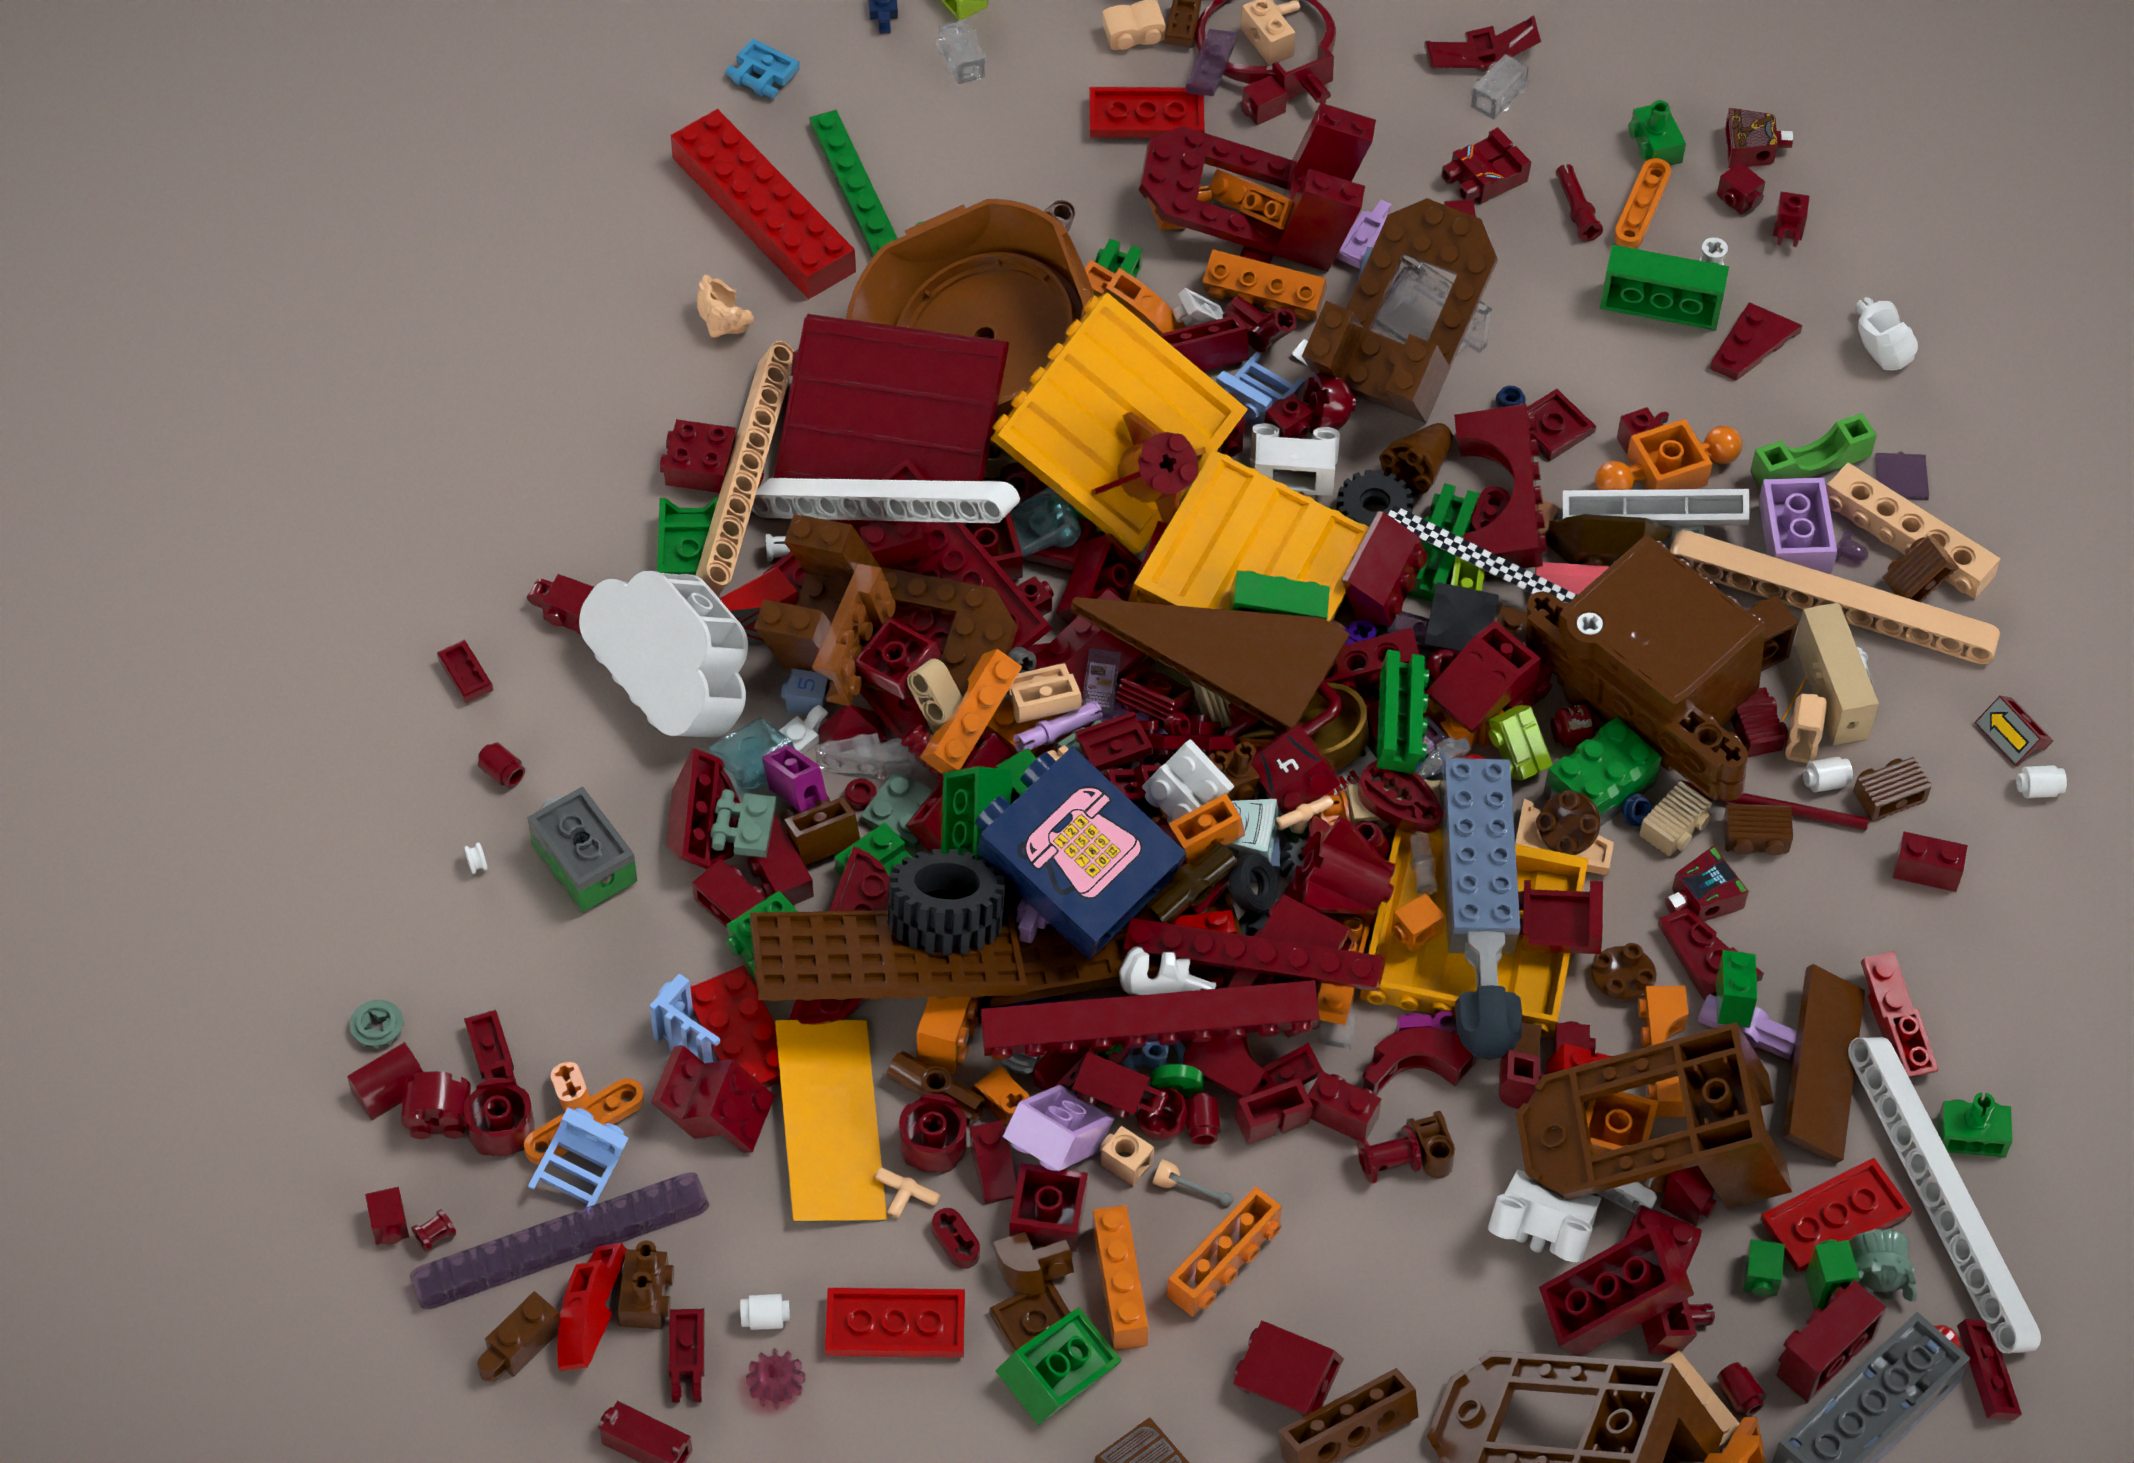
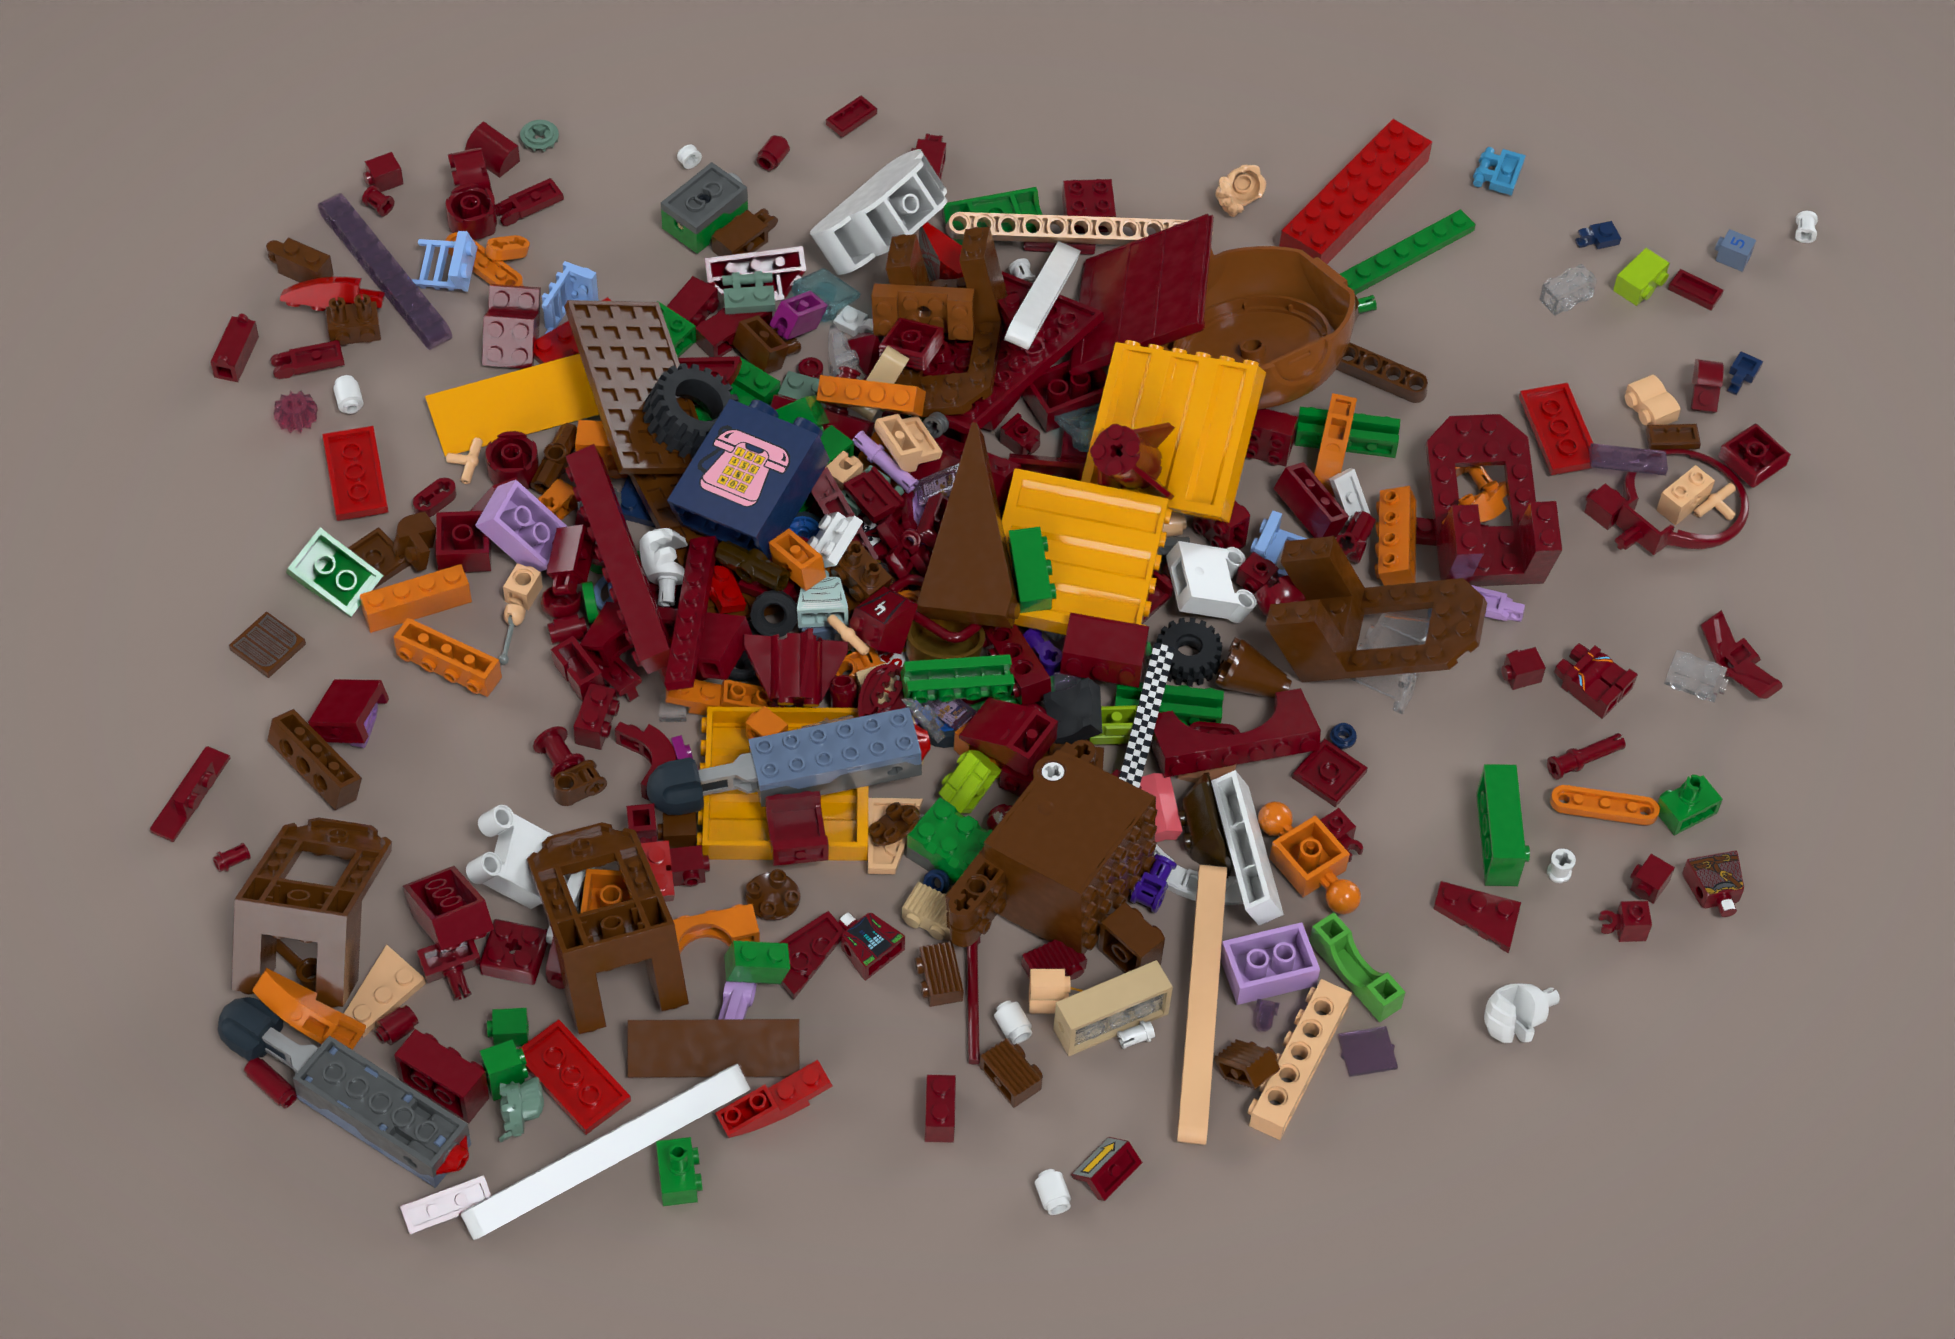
camera: 75 degrees right, 0 degrees up
none -> reddish brown brick [712,208,778,256]

